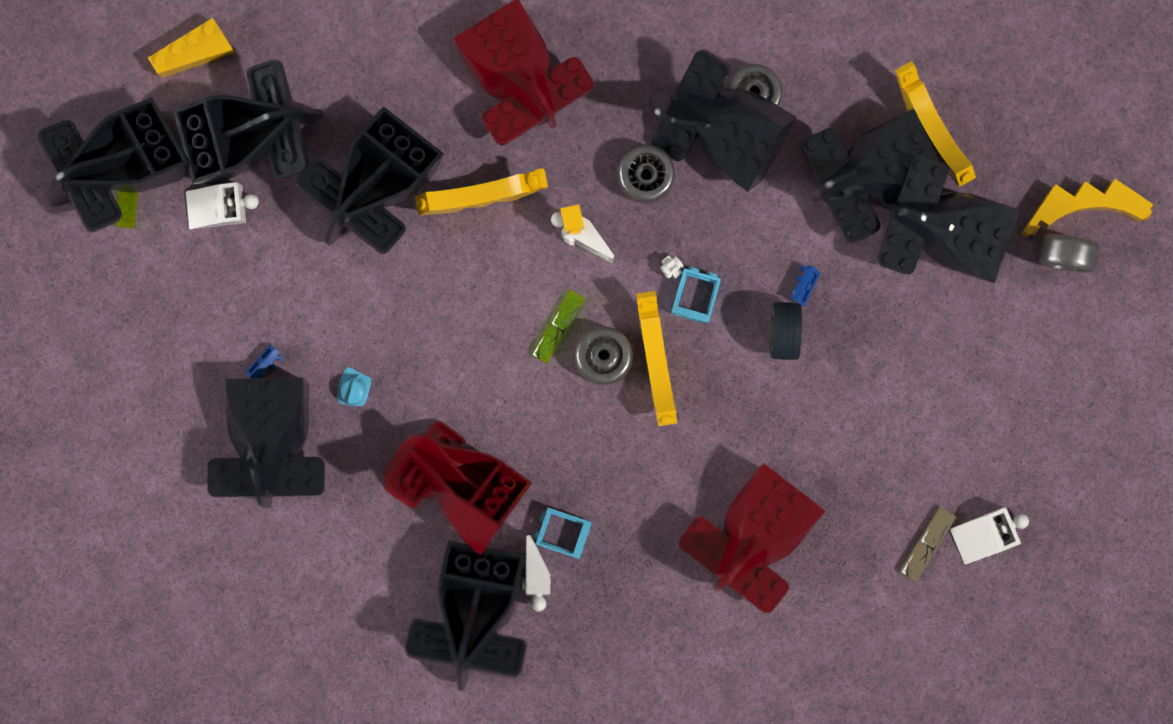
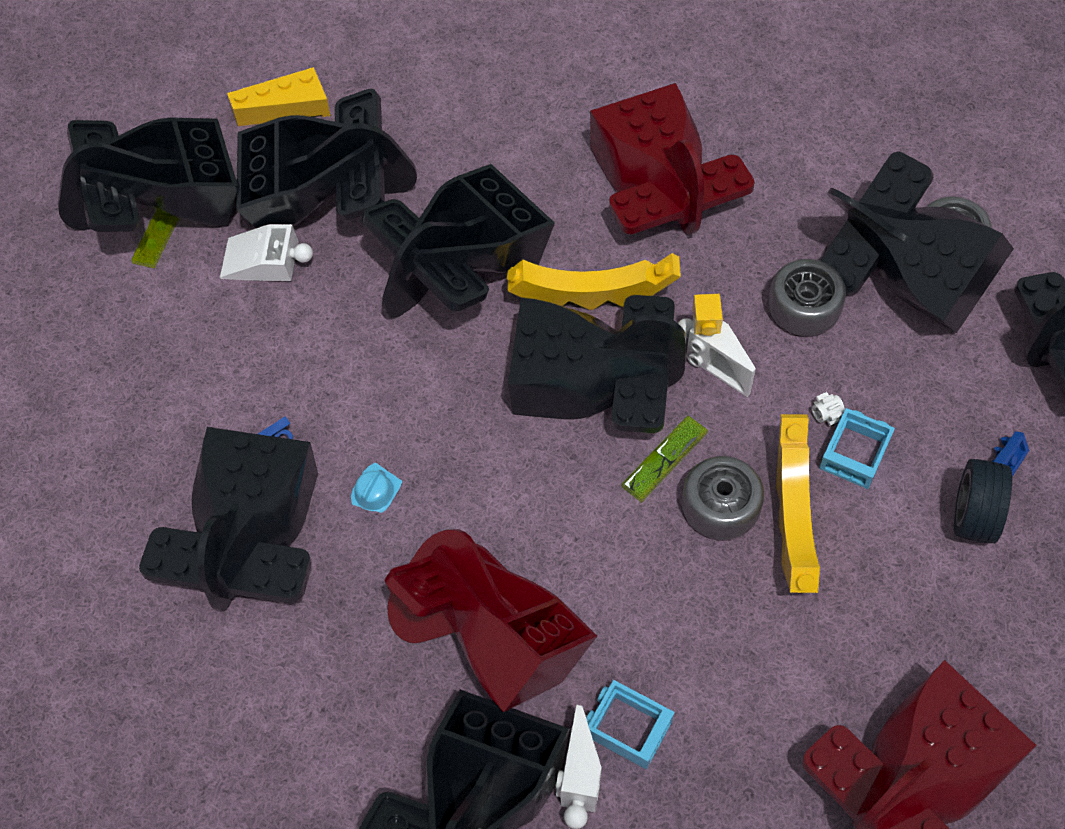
camera: 10 degrees right, 25 degrees down
none -> black brick [508,295,686,433]

